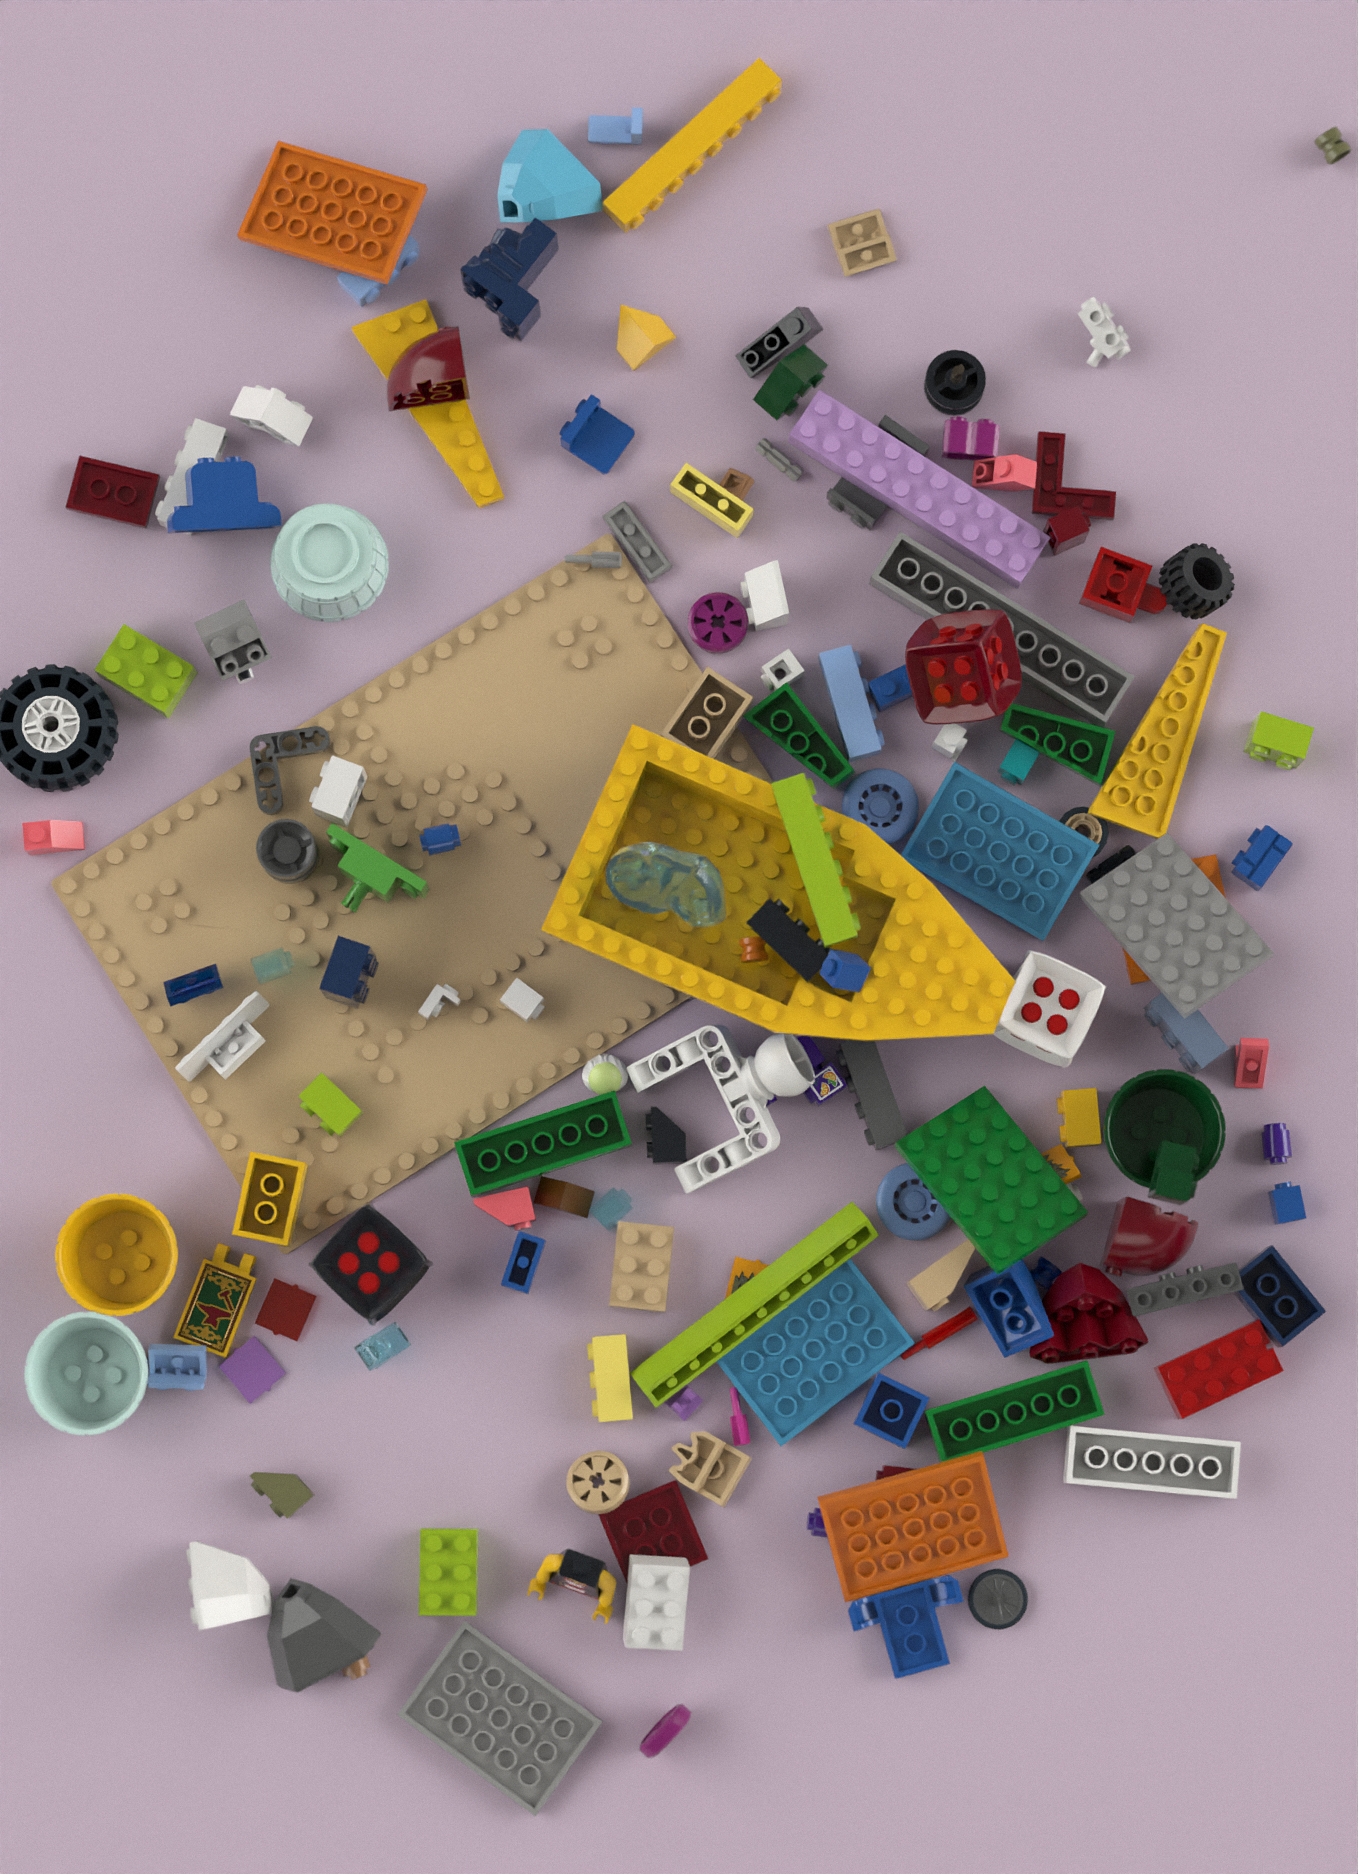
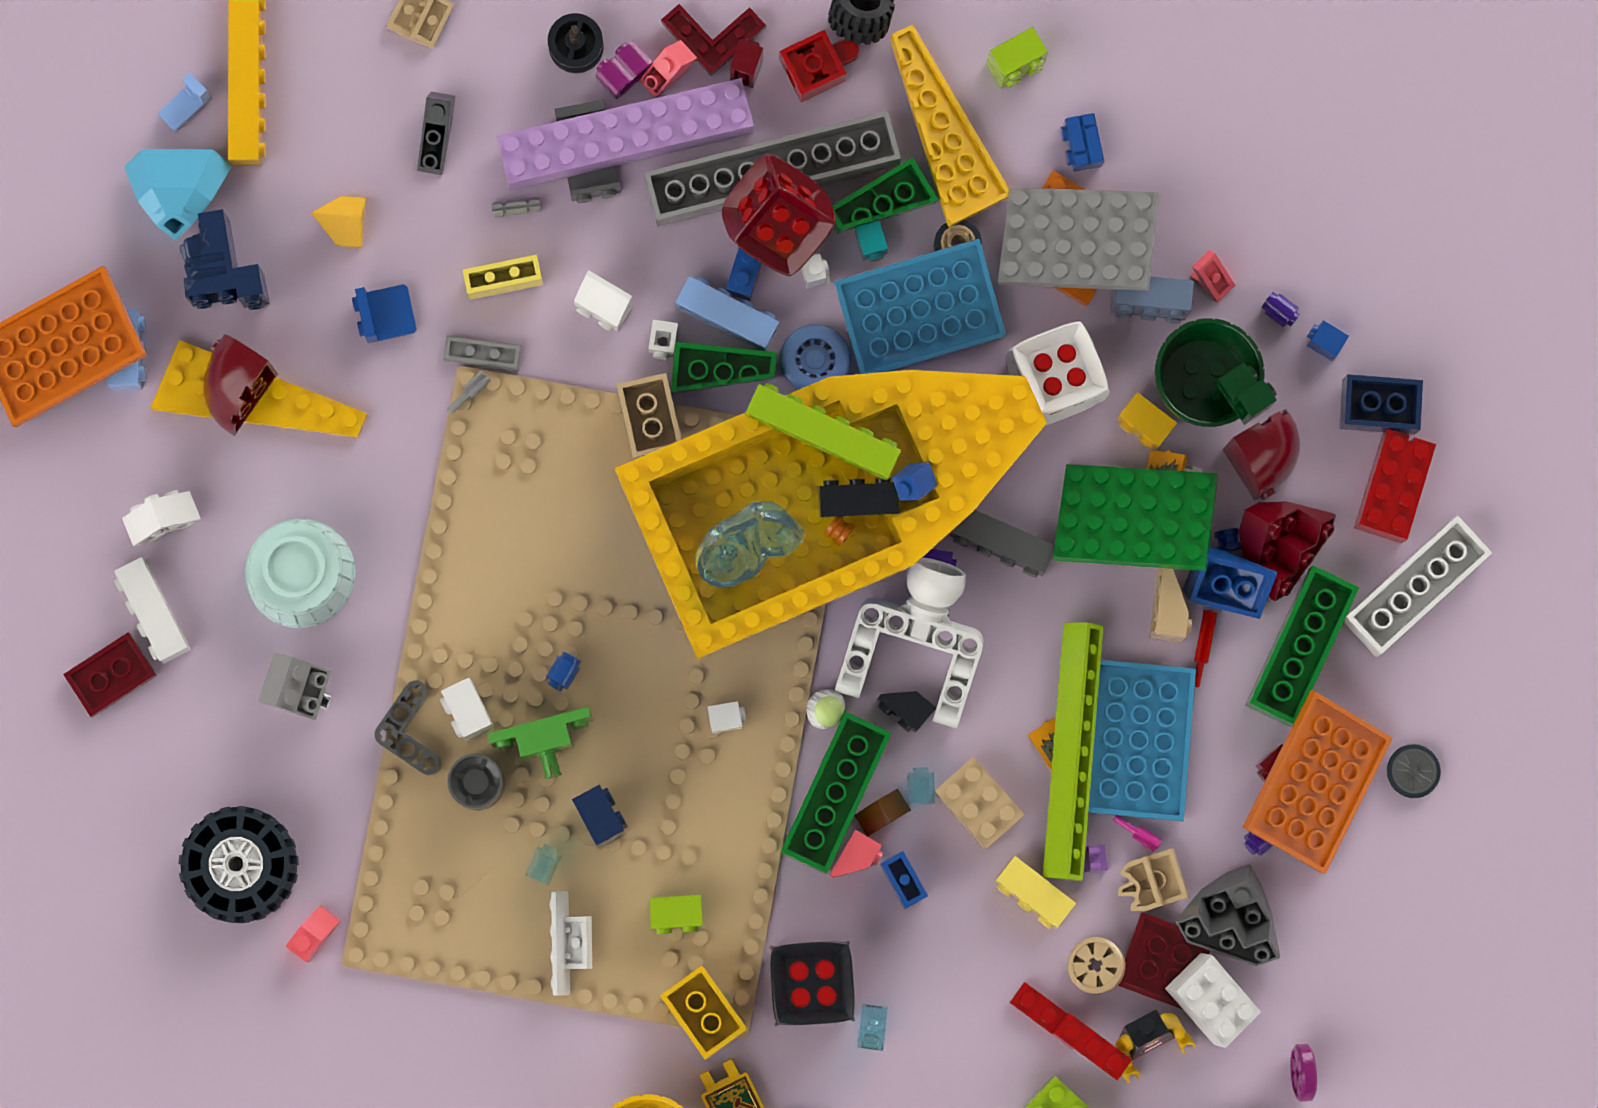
camera: 55 degrees left, 0 degrees up
lime brick [94,624,198,719] -> none
clear blue plate [163,964,223,1006] -> none
blue brick [167,456,282,533] -> none
clear red piece [255,1278,317,1342] -> none
white bracket [418,984,461,1020] -> none
magenta wheel [688,592,748,654] -> none
medium nougat tile [719,467,755,501] -> none
dark green brick [753,344,828,421] -> none
dark purple brick [803,1063,847,1107] -> none
blue piece [848,1575,964,1679] -> none
blue brick [853,1373,930,1449] -> none
medium blue wheel [876,1163,951,1241] -> none
black axle [1086,845,1136,884] -> none
dark grey bracket [1126,1262,1243,1316] -> none
none -> red bracket [1009,982,1132,1081]
none -> dark grey brick [1176,864,1280,966]

